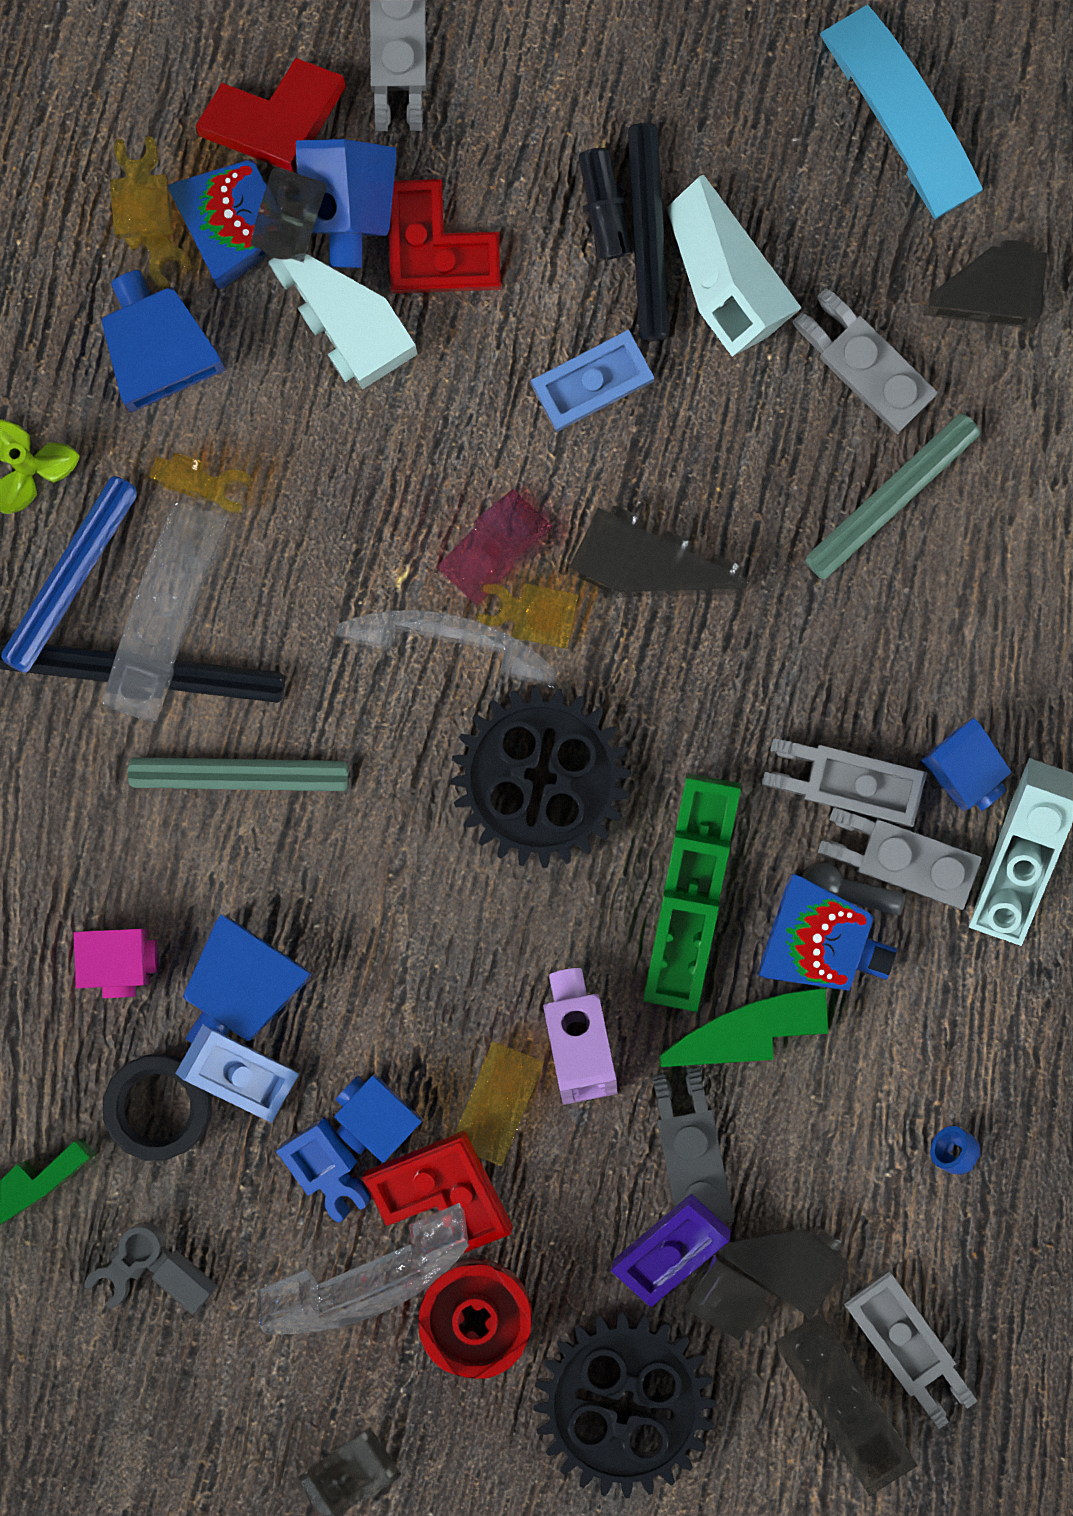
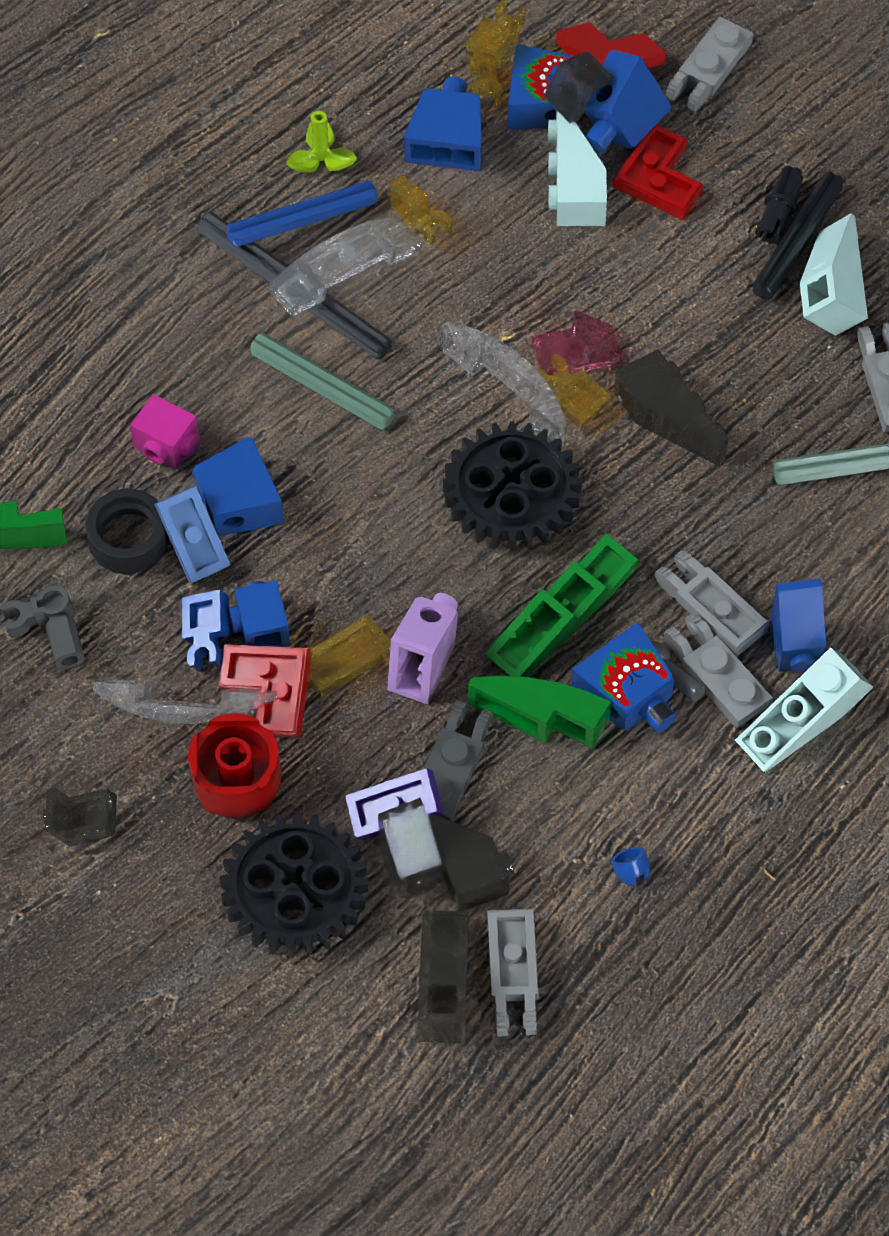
camera: 30 degrees right, 25 degrees down
medium blue plate [530,329,655,433] -> none

